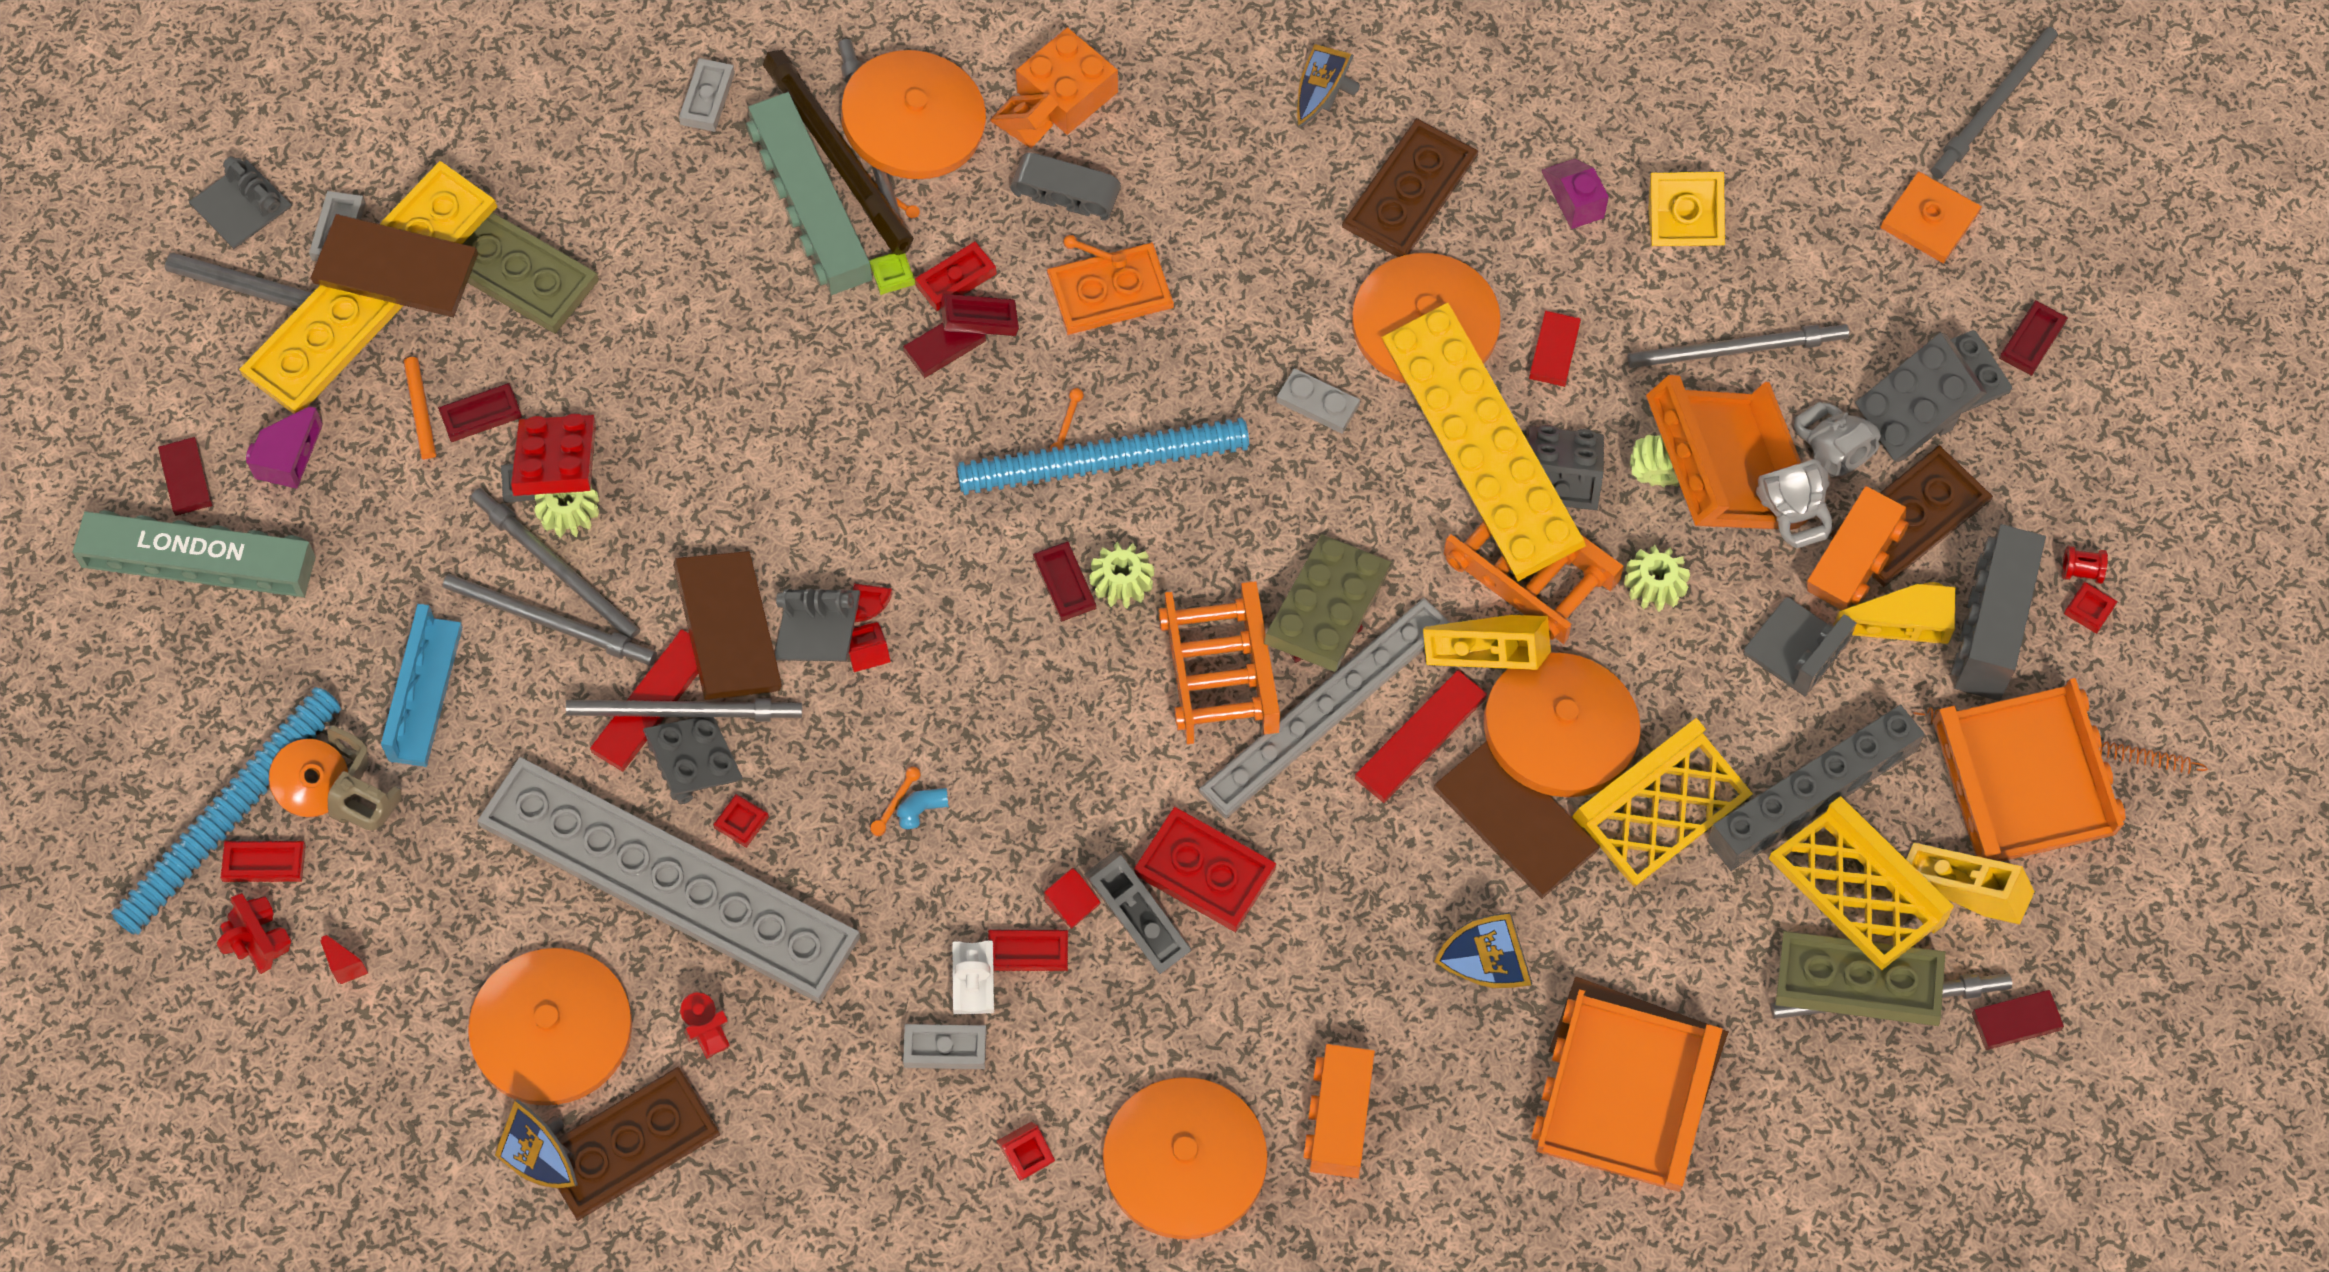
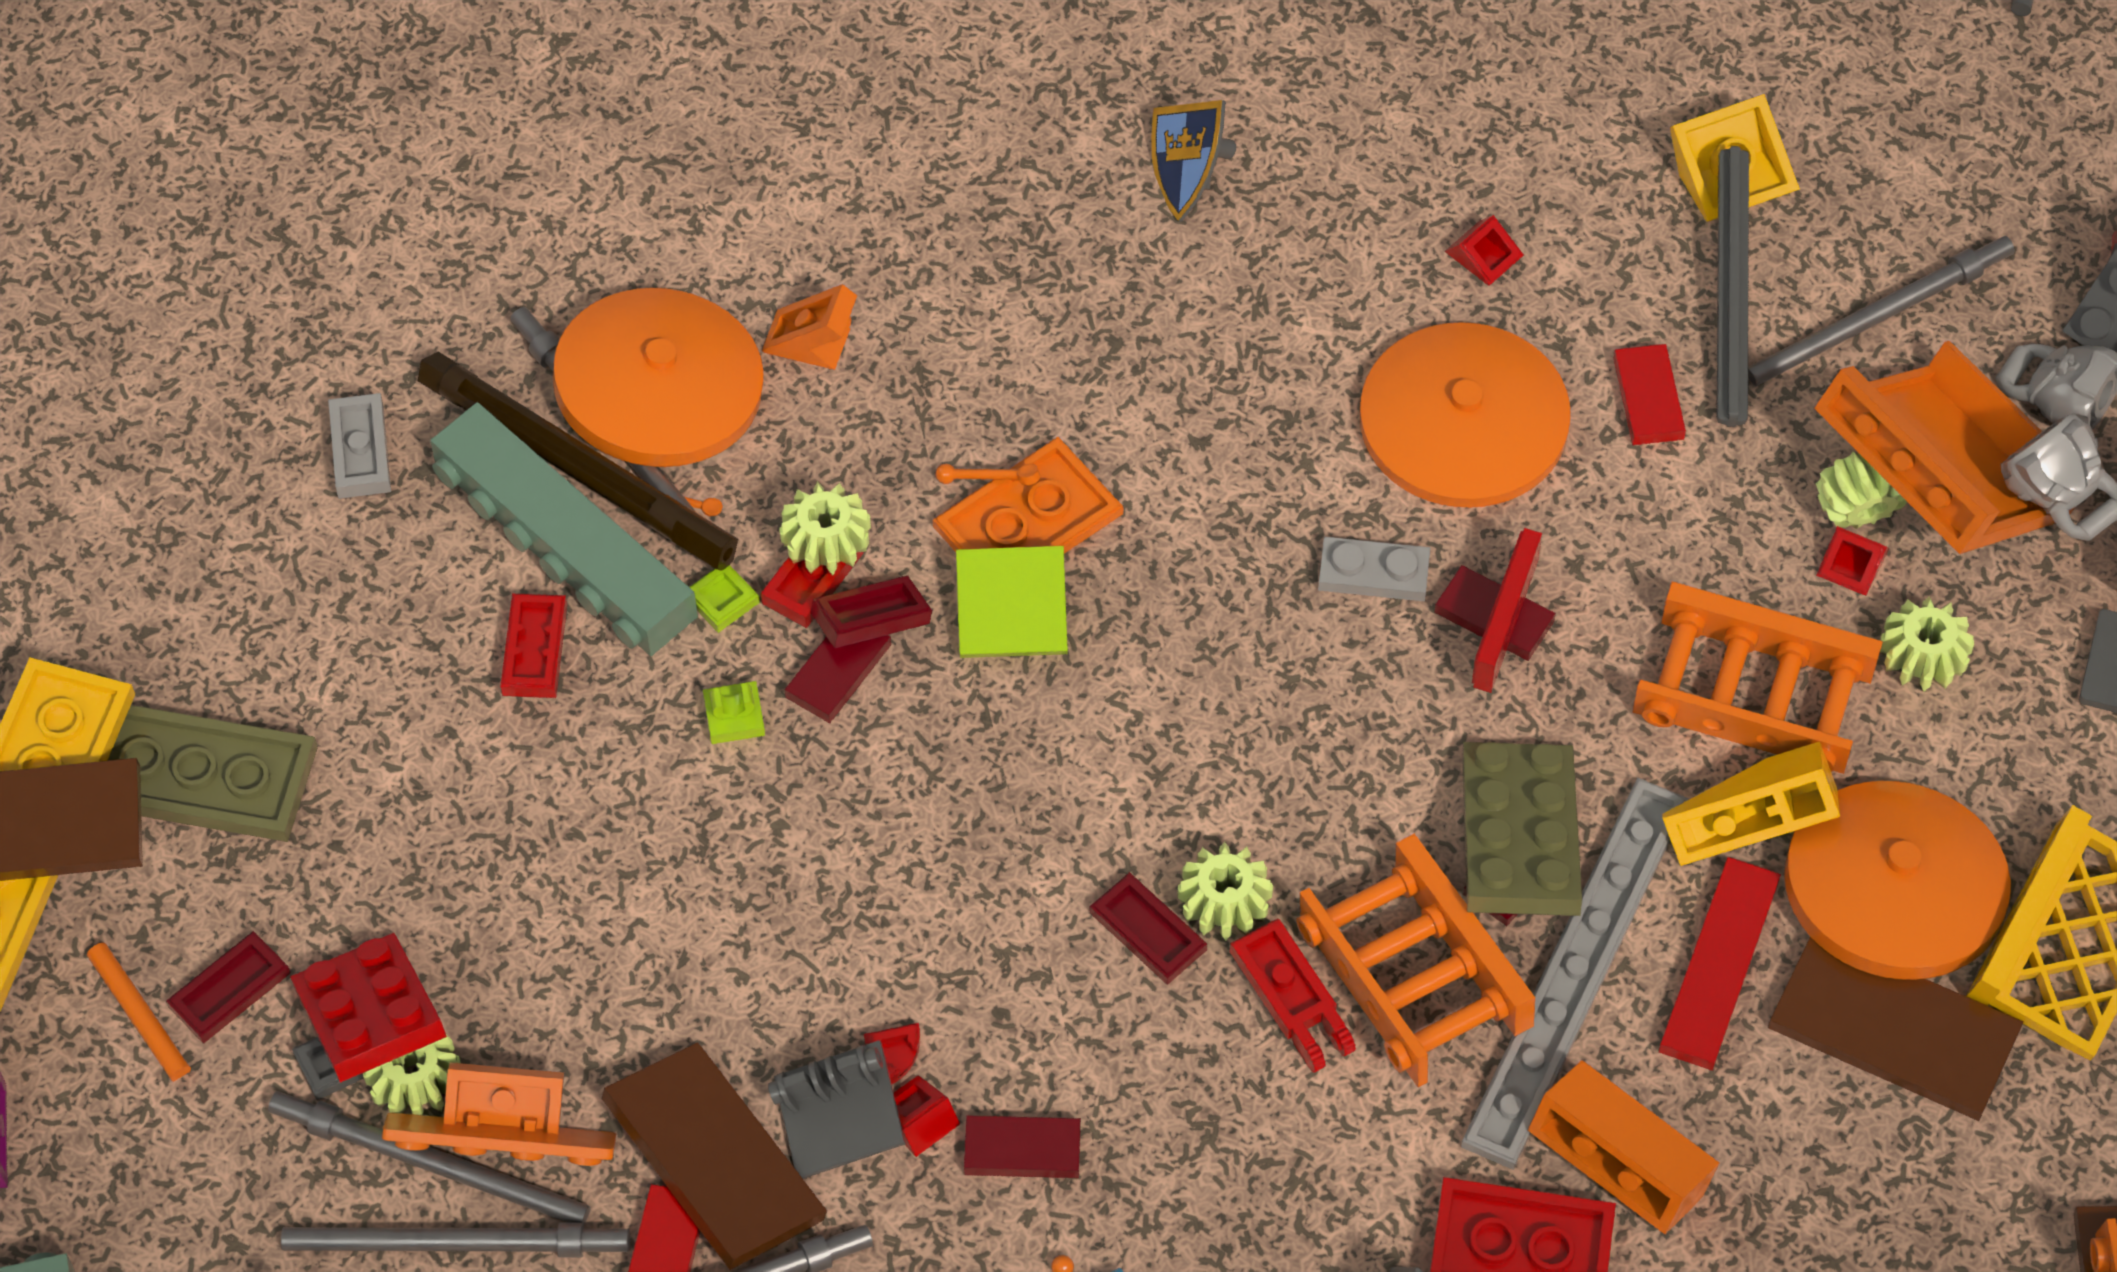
camera: 20 degrees left, 5 degrees down
dark azure piece [957,417,1249,495] -> none
dark grey beam [1010,153,1121,221] -> none
orange brick [1016,27,1118,135] -> none
orange hinge [1050,388,1084,451] -> none
reddish brown tile [1342,118,1478,257] -> none
yellow plate [1382,303,1586,582] -> none
shield [1434,912,1533,988] -> none
dark grey bracket [1528,425,1604,511] -> none
magenta slope [1542,158,1609,229] -> none
orange plate [1881,171,1982,264] -> none
none -> orange bracket [382,1062,616,1166]
none -> red plate [500,593,567,698]
none -> lime tile [703,681,765,744]
none -> yellowish green gear [779,481,871,575]
none -> lime tile [956,546,1068,658]
none -> dark red tile [964,1115,1081,1178]
none -> red hinge [1229,918,1356,1073]
none -> dark red tile [1434,565,1556,661]
none -> red slope [1445,215,1524,286]
none -> red tile [1472,528,1542,693]
none -> orange brick [1528,1060,1720,1234]
none -> dark grey axle [1716,146,1749,427]
none -> red slope [1816,526,1889,596]

